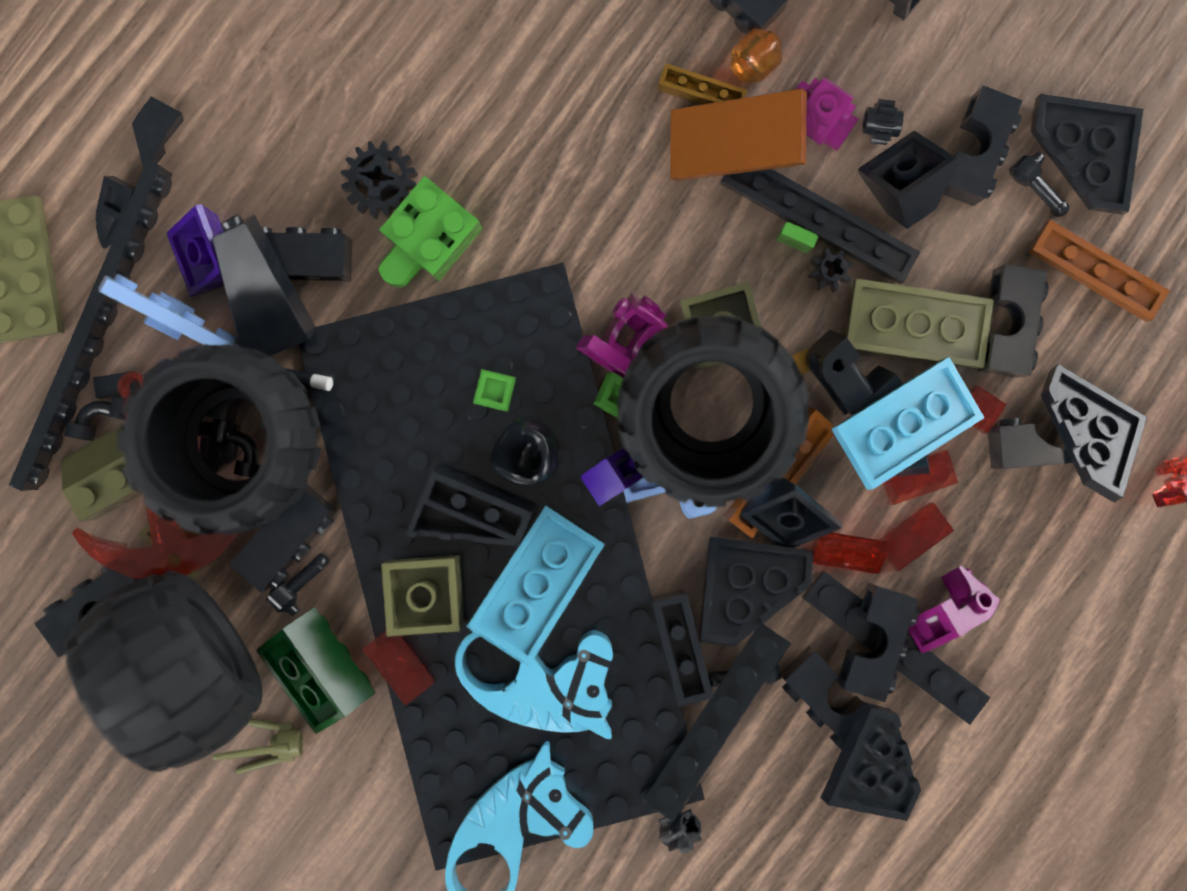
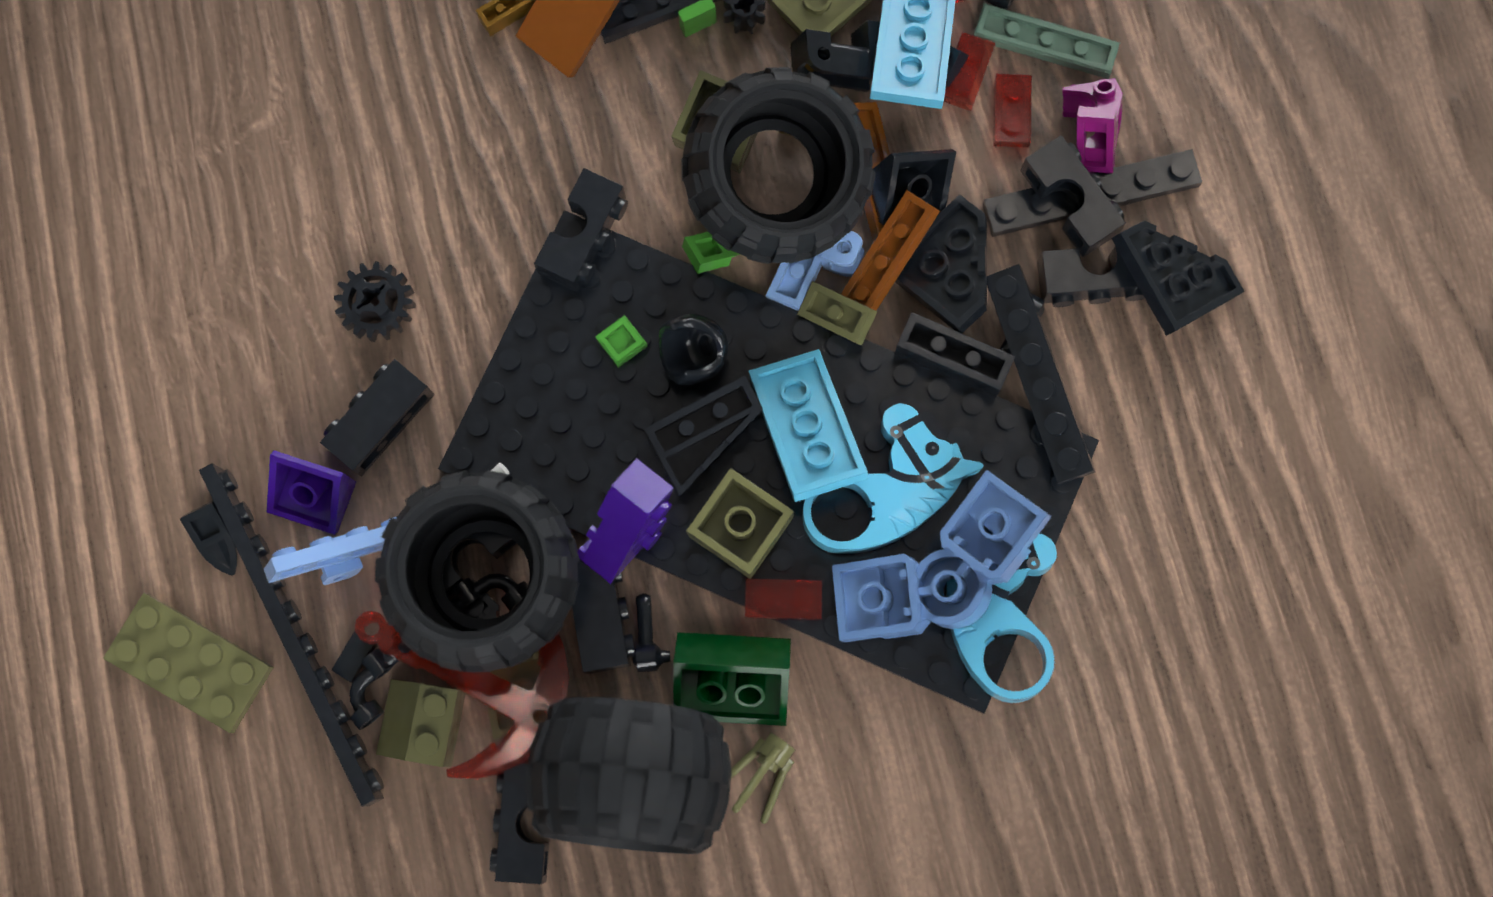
camera: 40 degrees left, 10 degrees down
black slope [132,96,184,169] -> none
black slope [212,214,316,356] -> none
bright green brick [379,176,483,288] -> none
magenta tile [576,293,668,378] -> none
dark purple slope [580,448,644,506] -> none
black gear [658,809,702,854] -> none
clear red plate [812,532,889,574] -> none
none -> black arch [534,168,628,292]
none -> dark purple wedge [578,458,674,584]
none -> olive plate [797,281,877,345]
none -> medium blue plate [832,470,1051,642]
none -> dark orange plate [841,190,940,311]
none -> sand green tile [973,3,1120,79]

